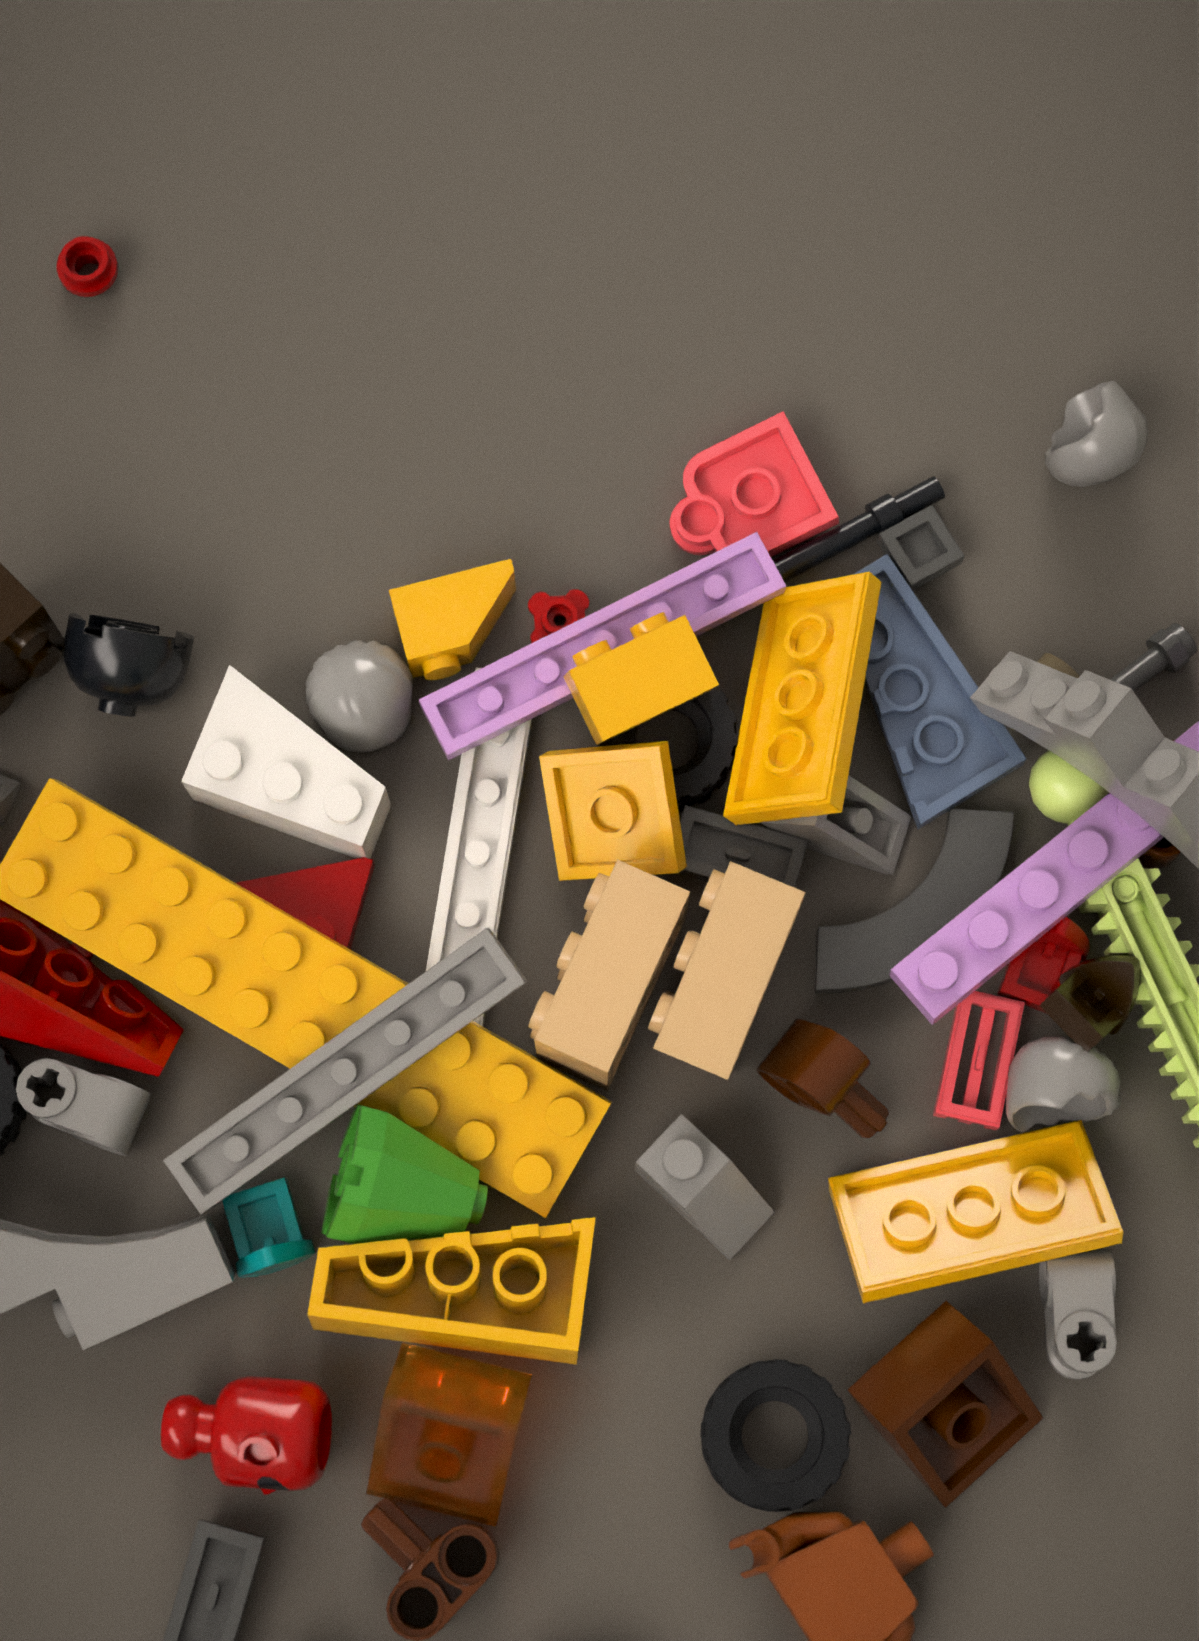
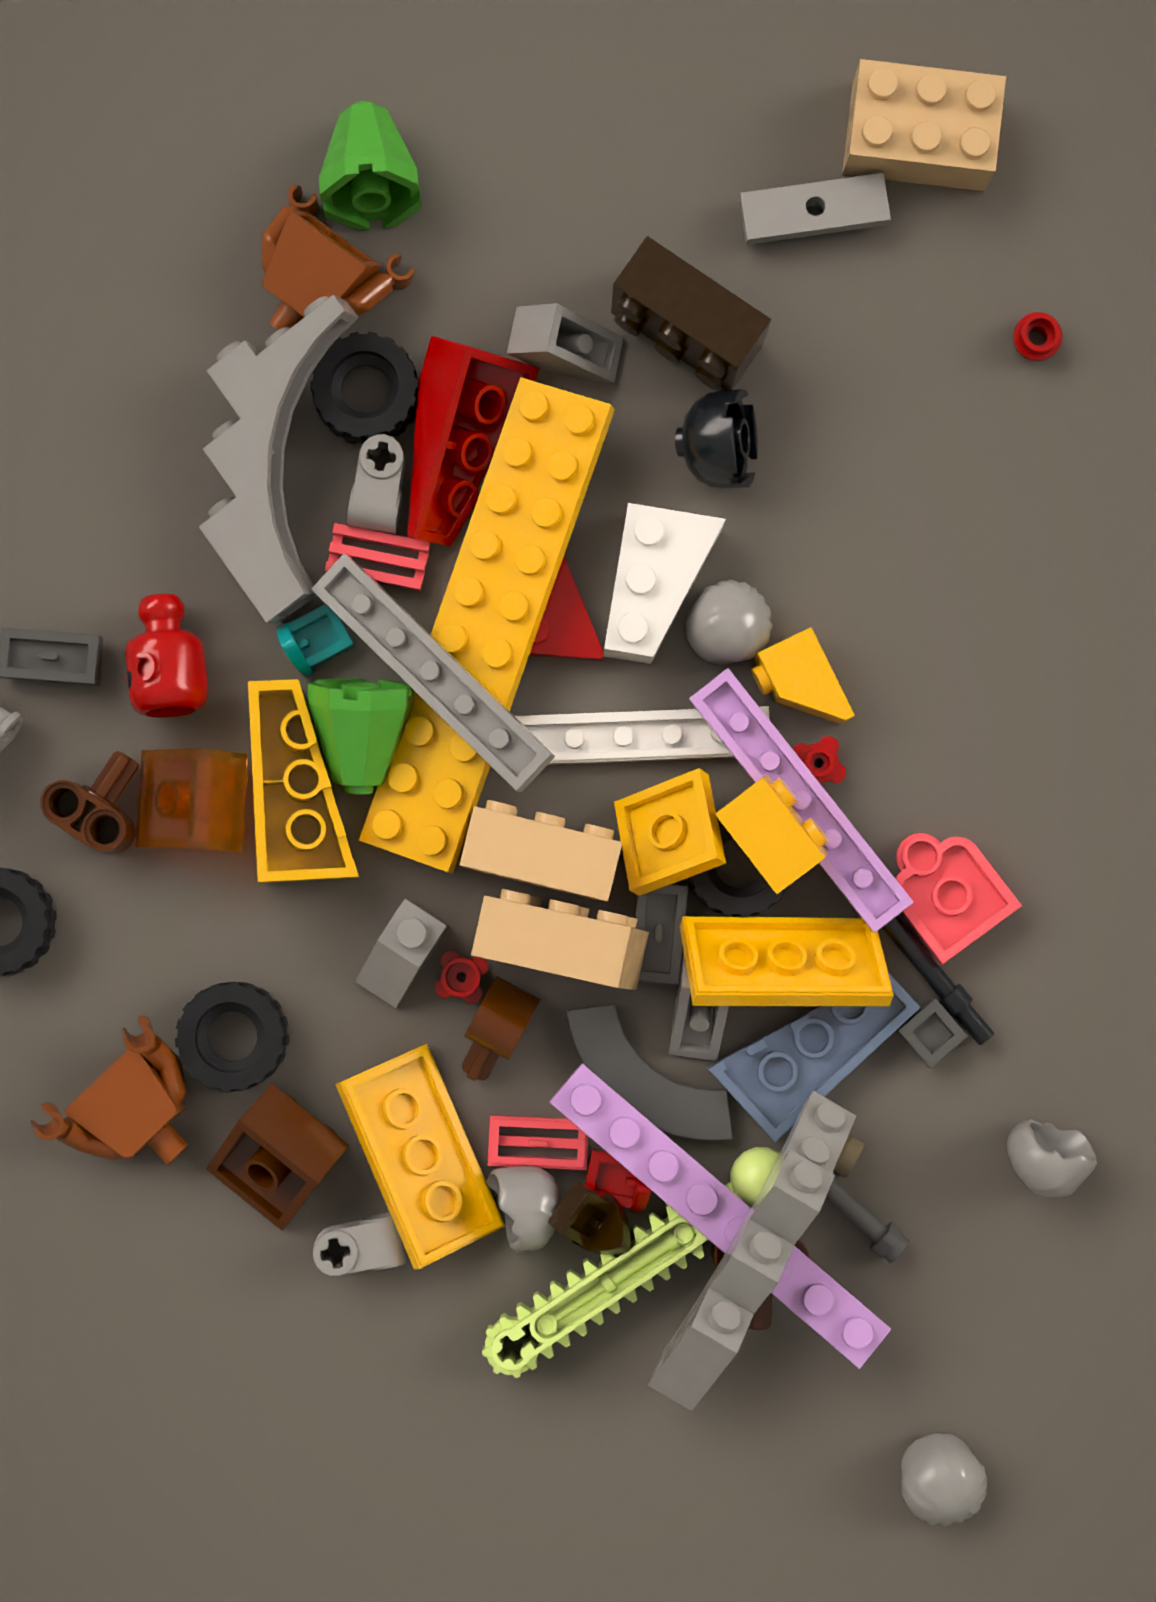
camera: 75 degrees right, 10 degrees up
none -> coral tile [325,523,431,592]
none -> red plate [435,950,488,1004]

